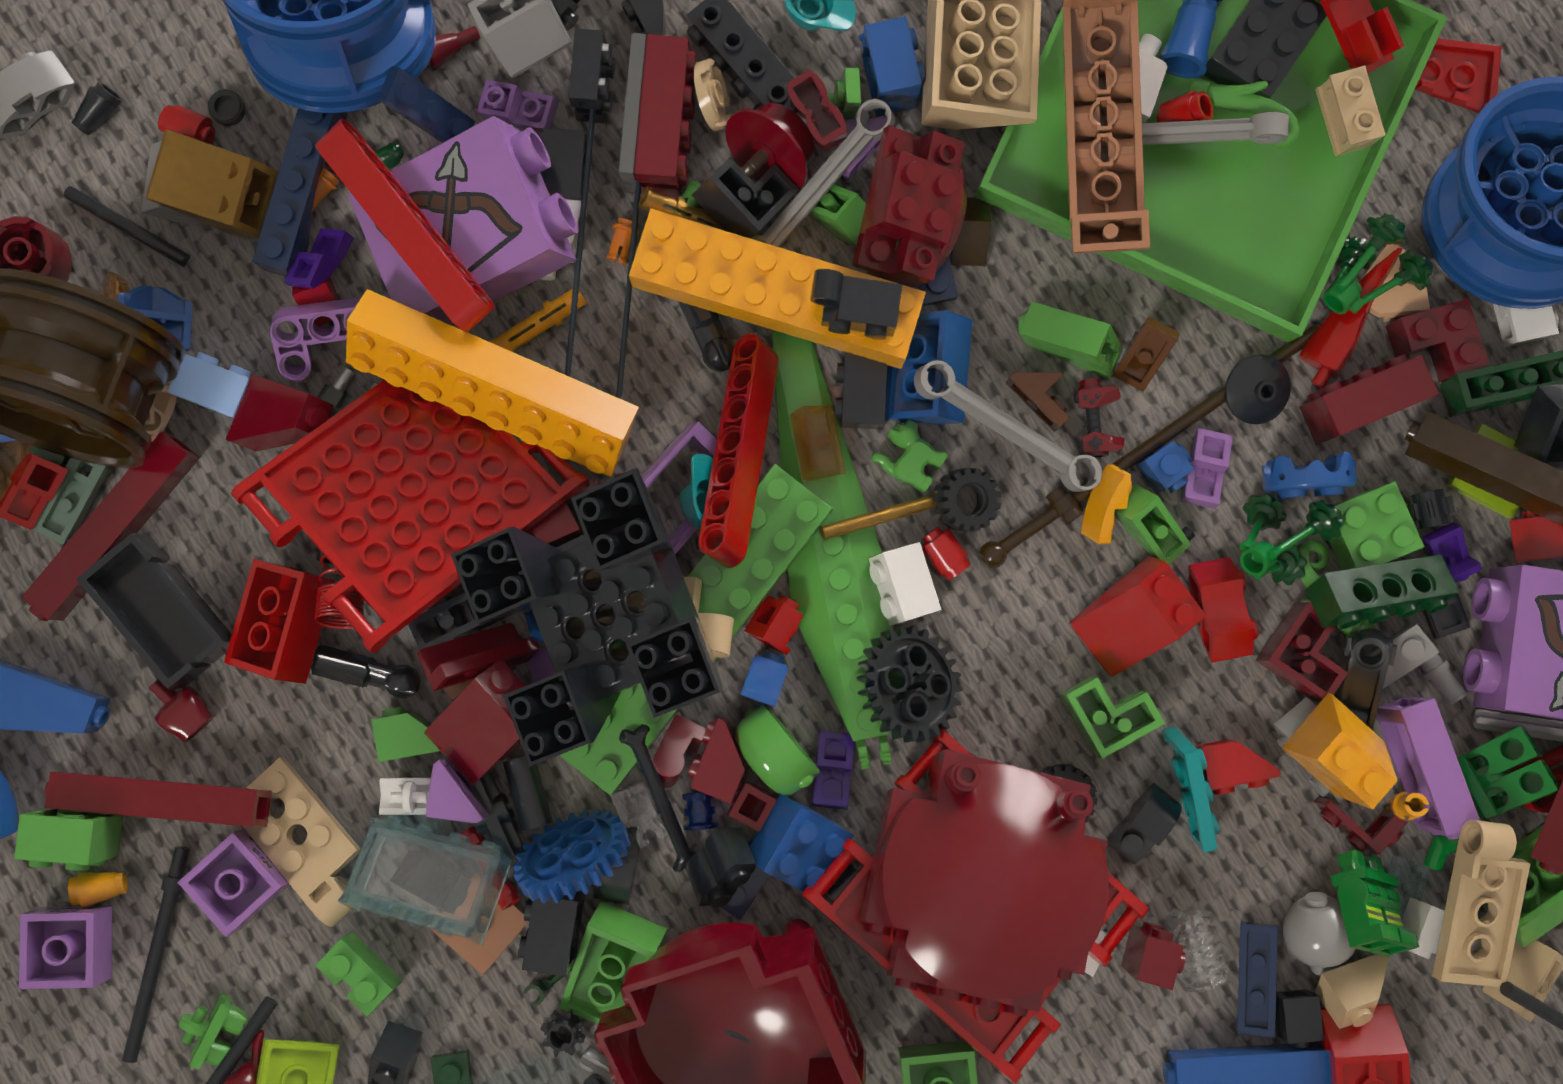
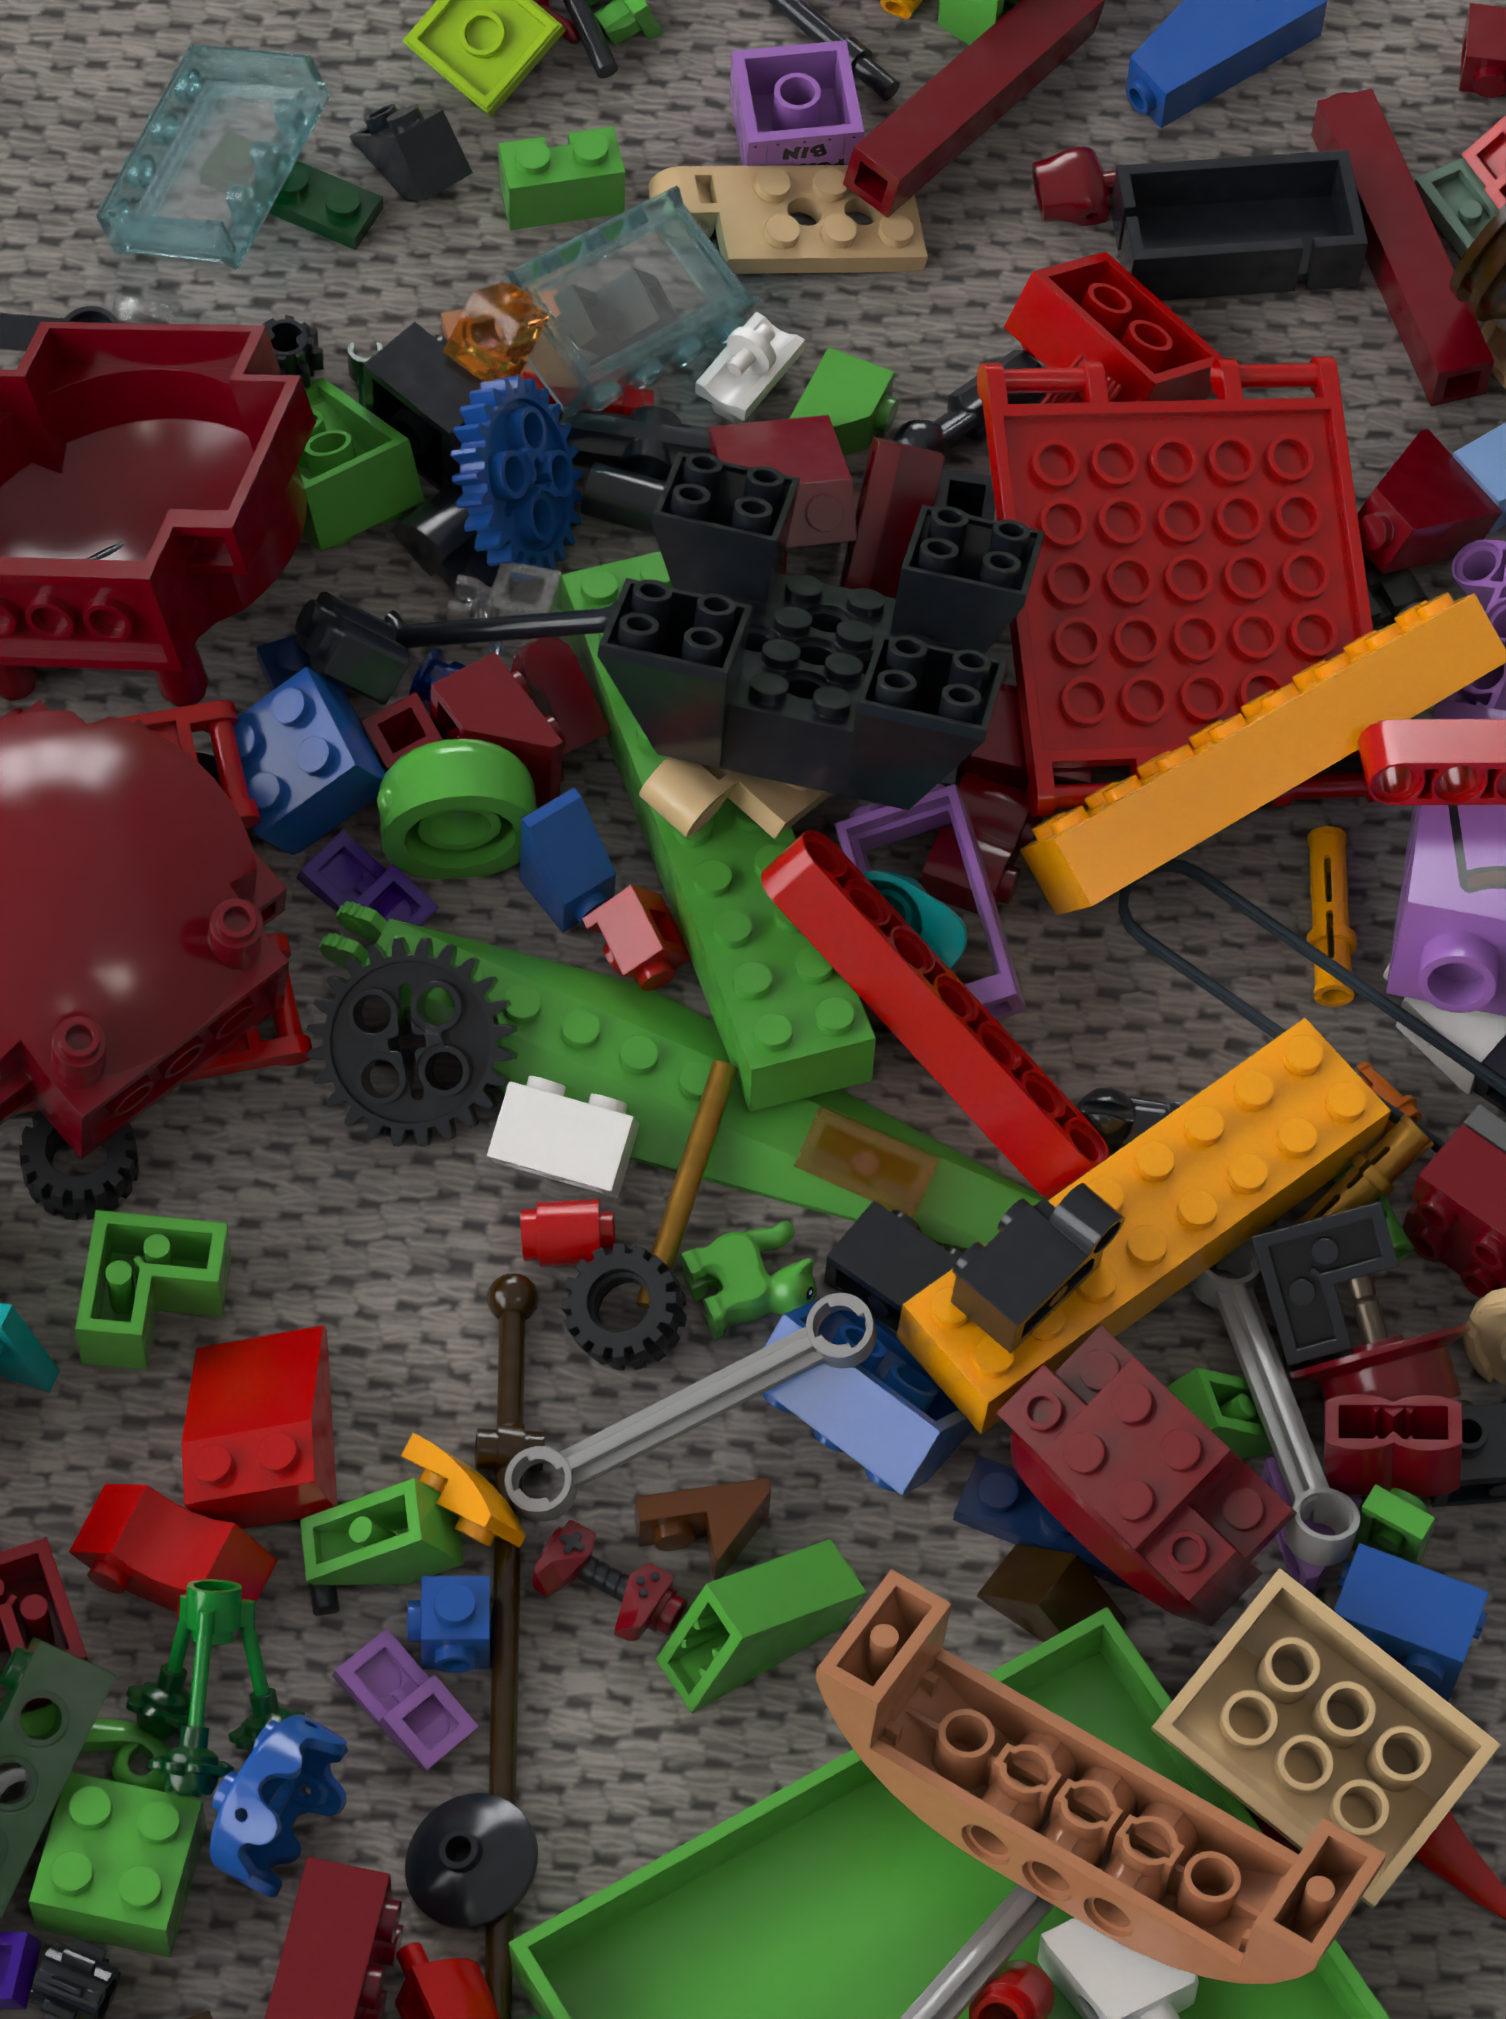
camera: 125 degrees right, 25 degrees down
medium lavender slope [425,758,489,823] -> none
reddish brown slope [1113,316,1180,392] -> none
none -> clear orange brick [443,282,550,382]

